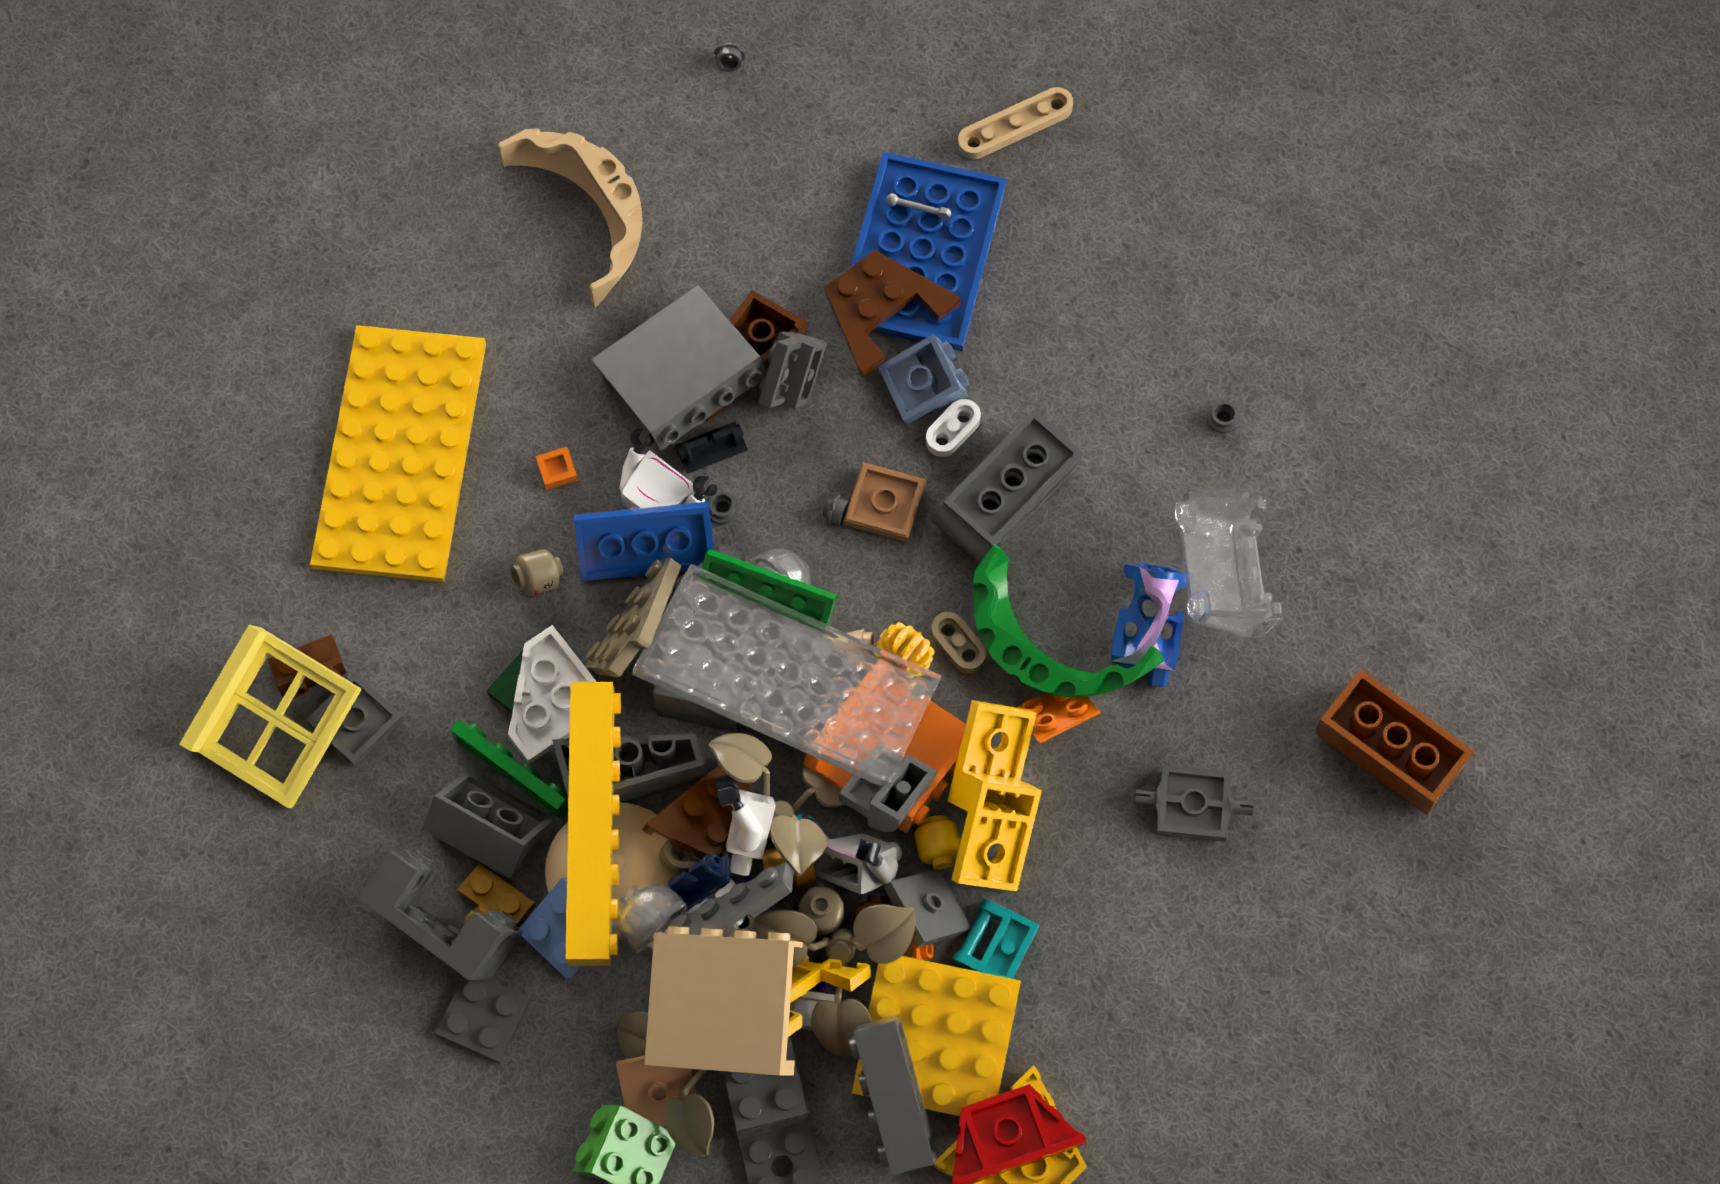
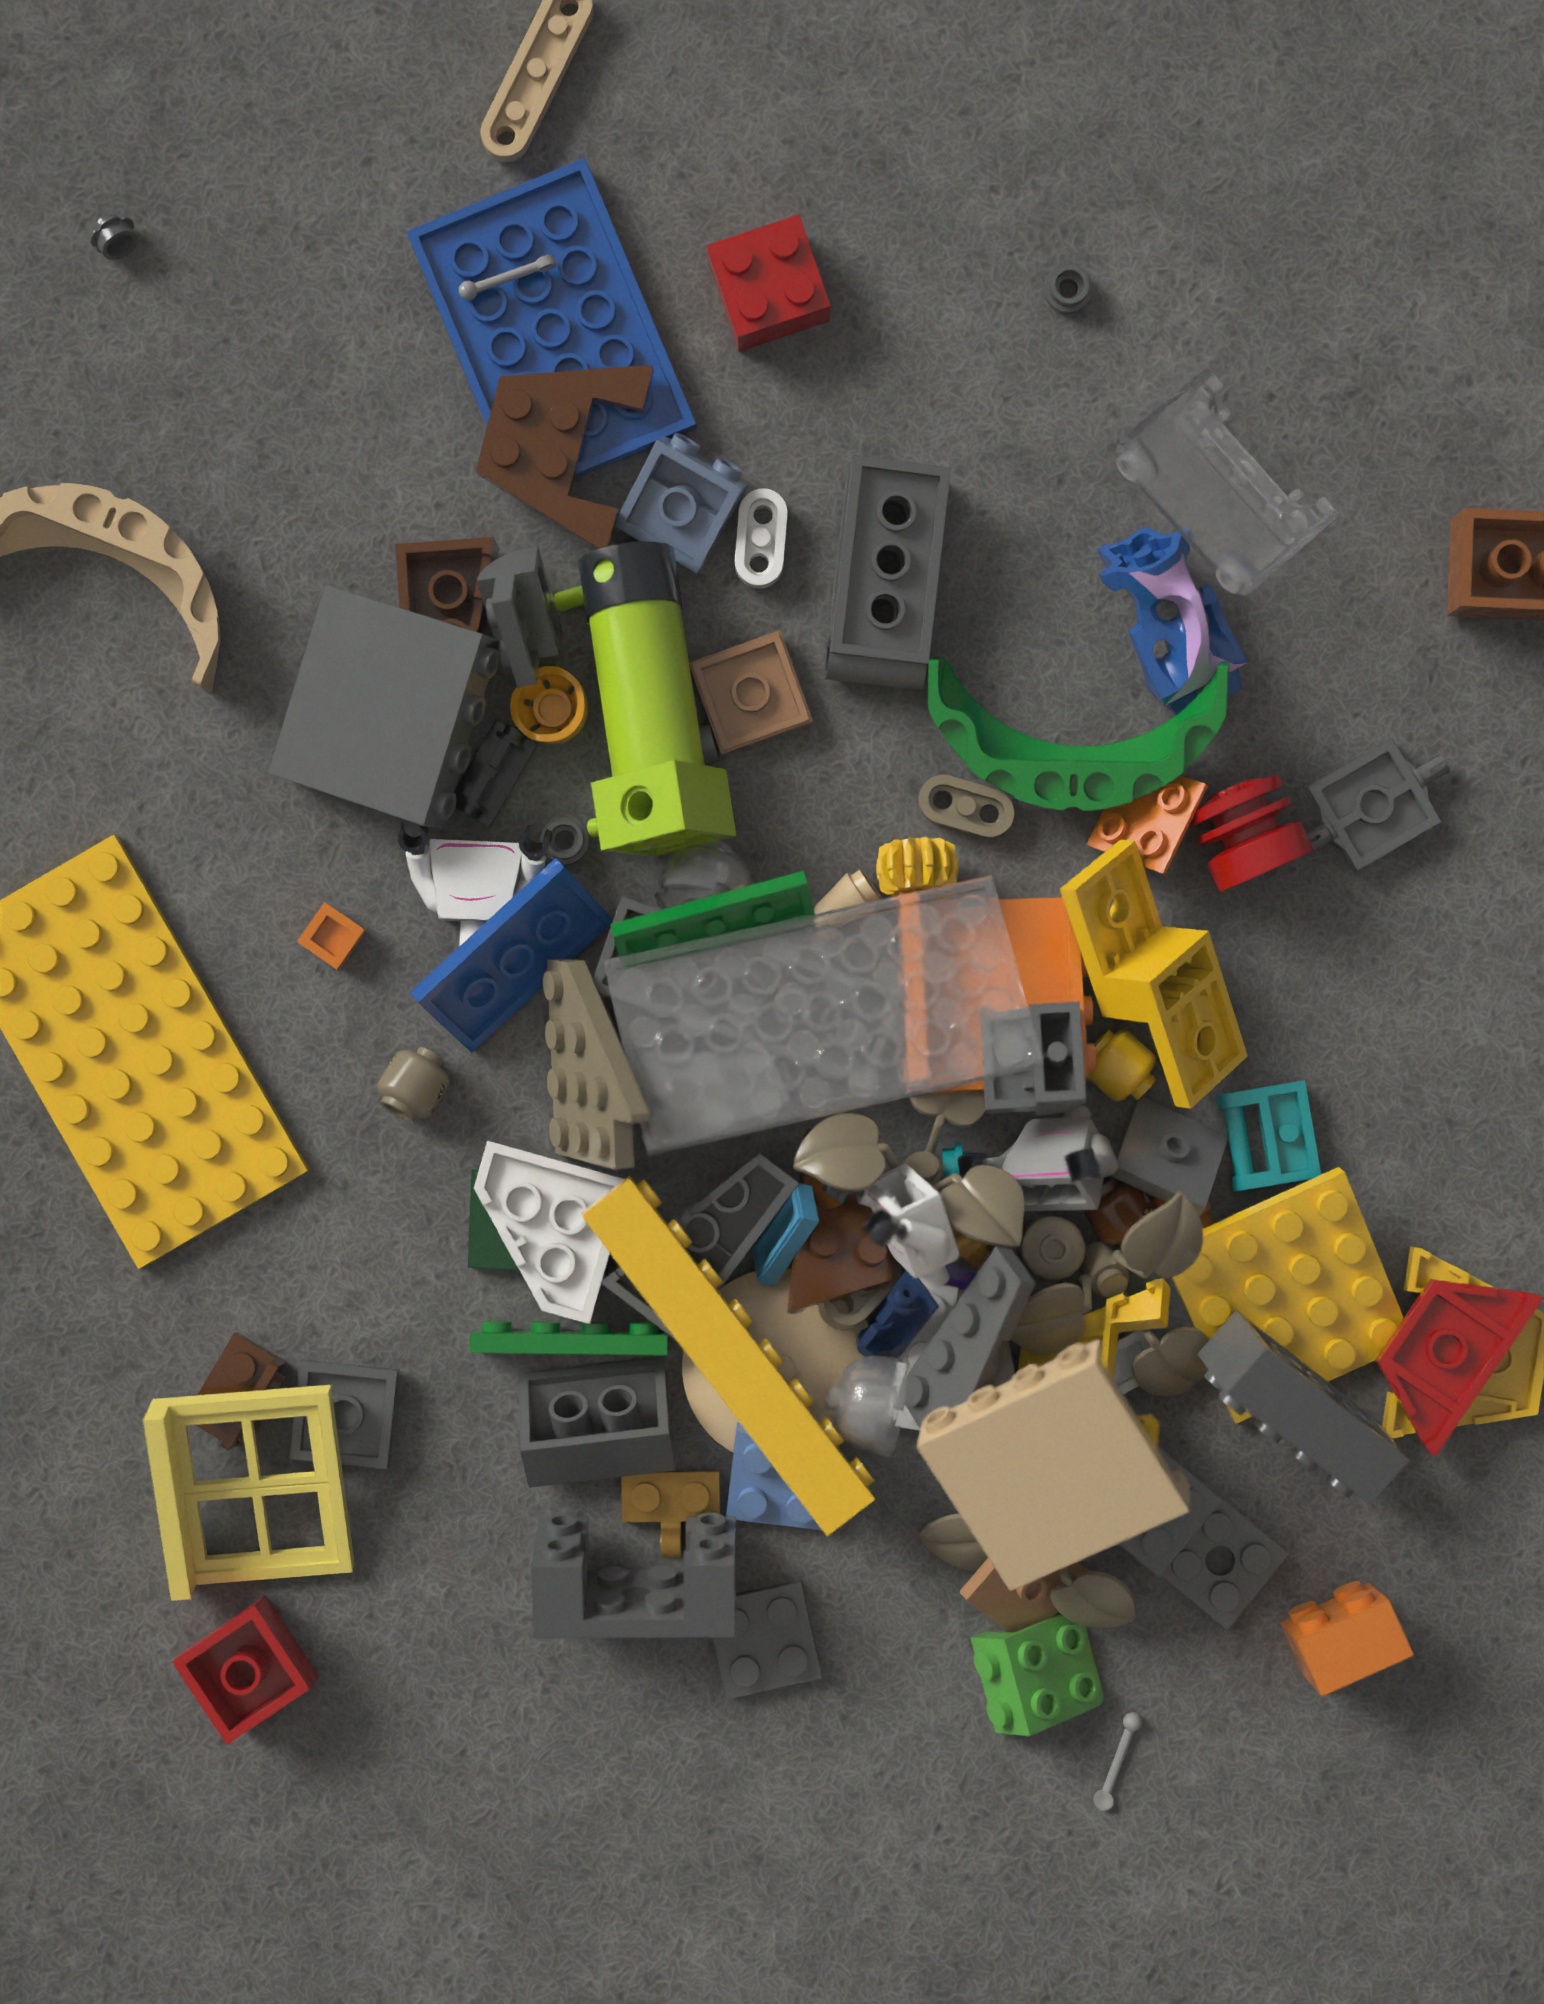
camera: 30 degrees left, 20 degrees up
none -> red brick [172,1595,320,1745]
none -> light orange helmet [510,666,589,745]
none -> lime piece [554,541,736,857]
none -> red brick [706,214,830,352]
none -> dark azure tile [752,1183,819,1287]
none -> red wheel [1189,774,1314,892]

